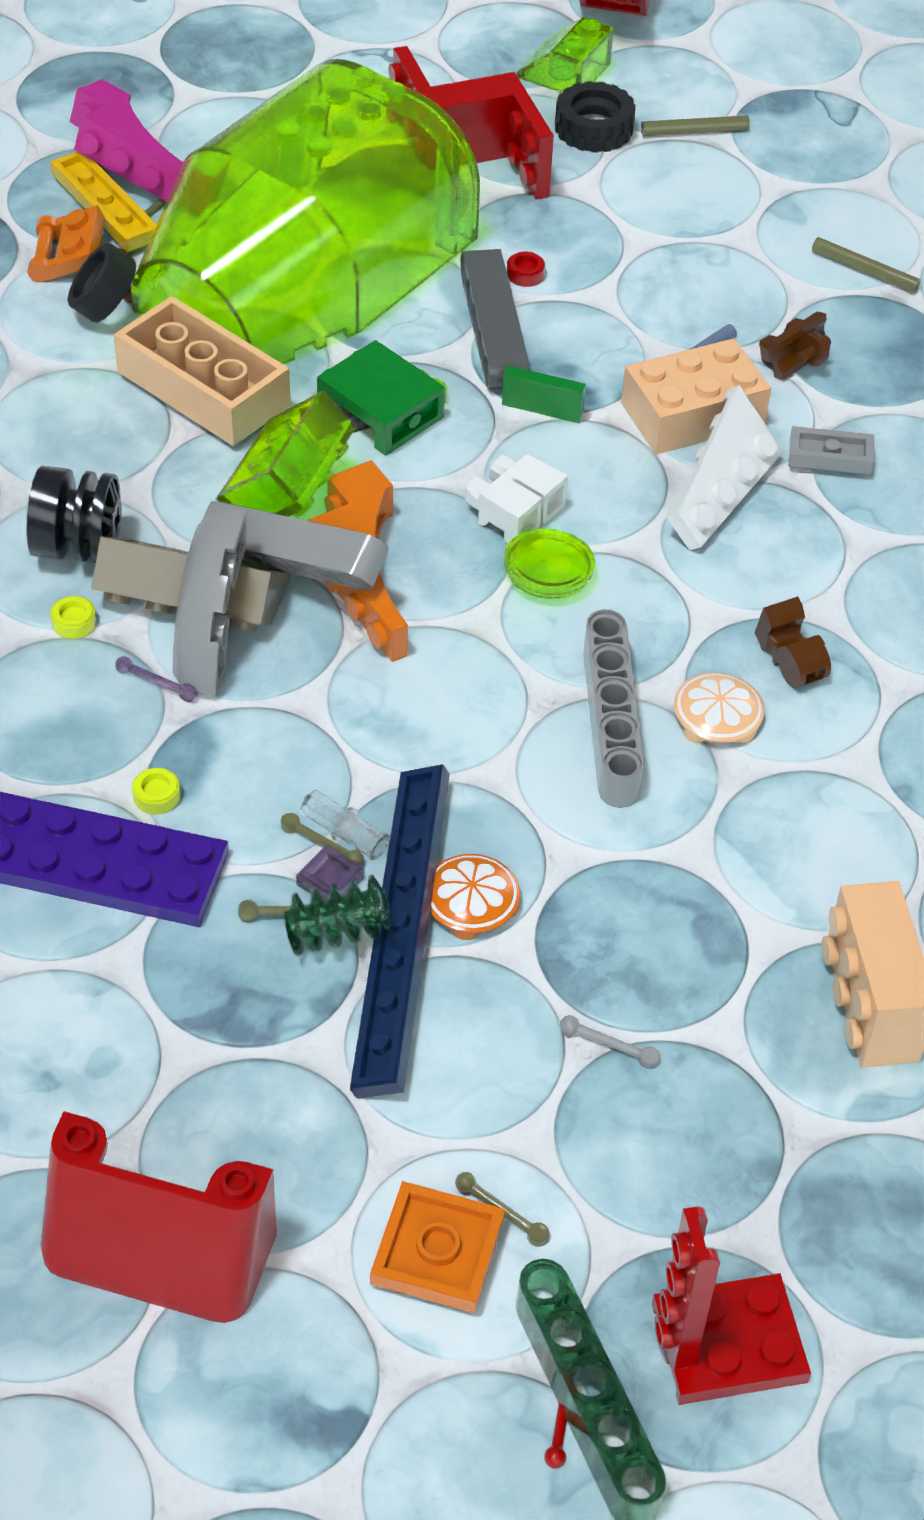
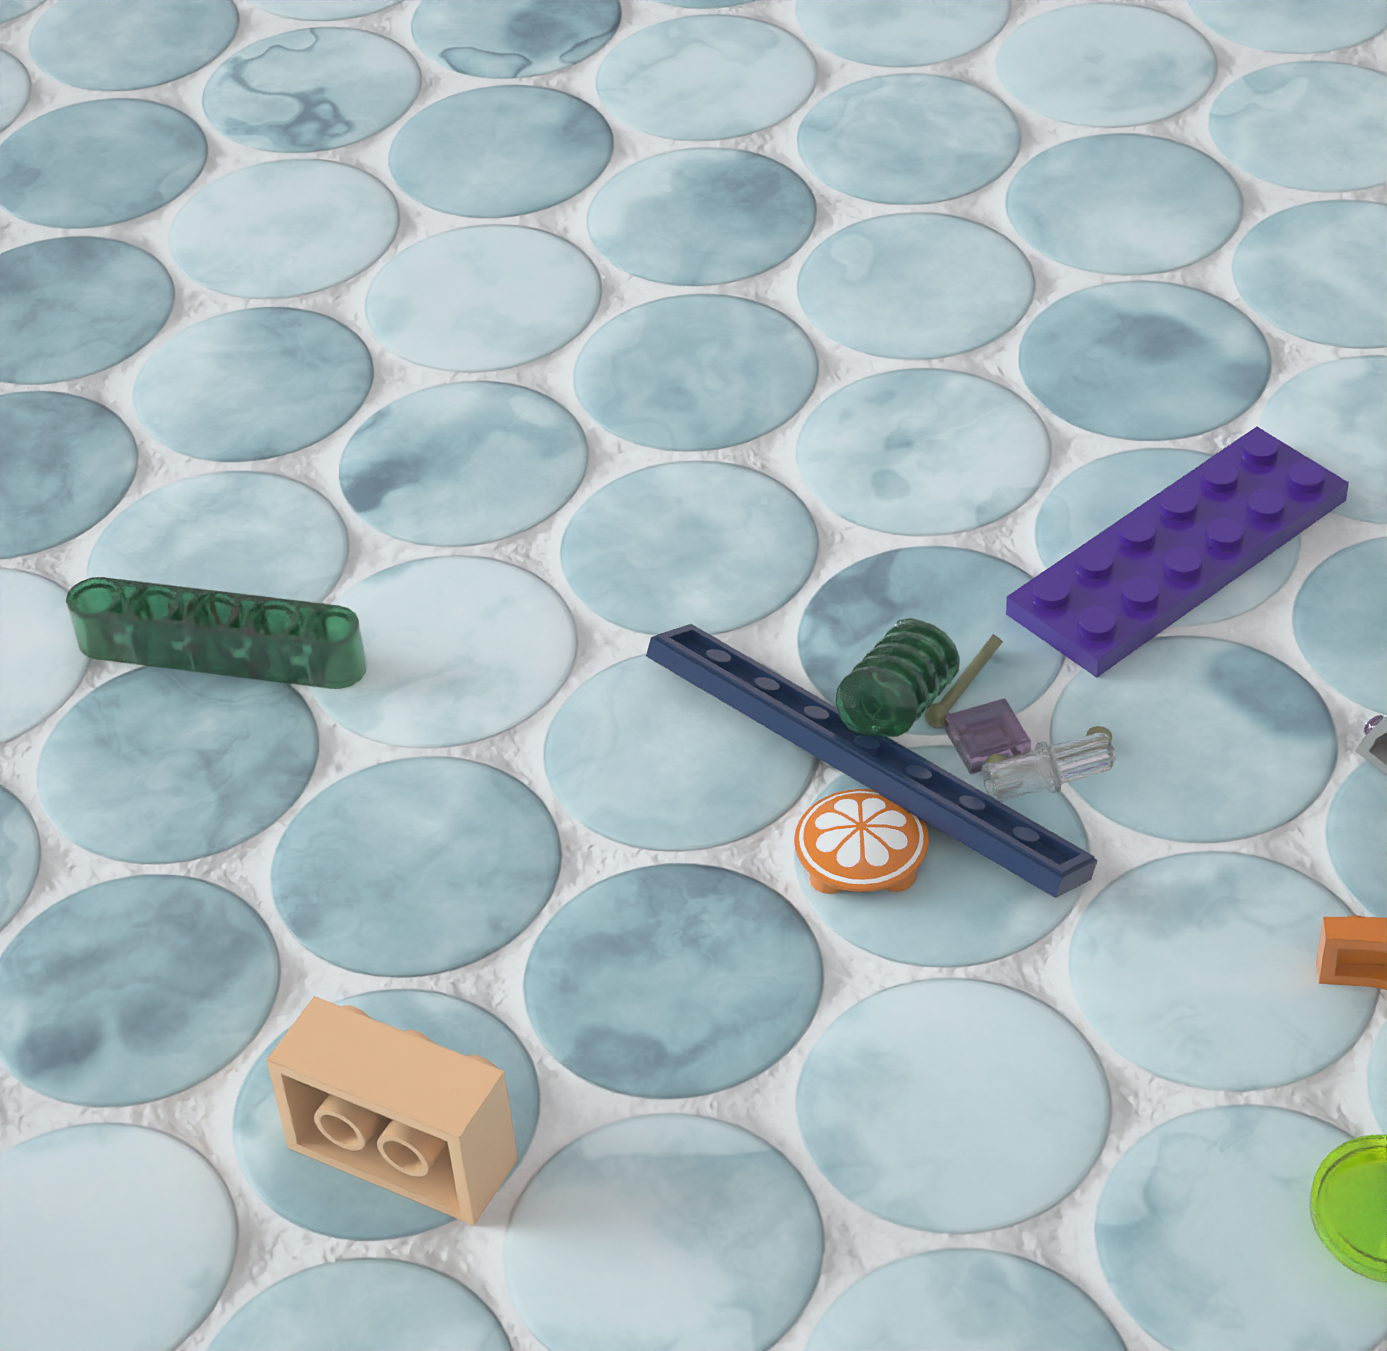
camera: 130 degrees right, 5 degrees down
red windscreen [40,1111,277,1323] -> none
neon yellow tile [132,768,180,815] -> none
orange plate [370,1181,505,1313] -> none
olive hinge [455,1172,549,1247] -> none
light grey hinge [560,1015,660,1069] -> none
light grey beam [583,609,644,808] -> none
red bracket [651,1206,811,1405] -> none
dish [674,673,765,743] -> none

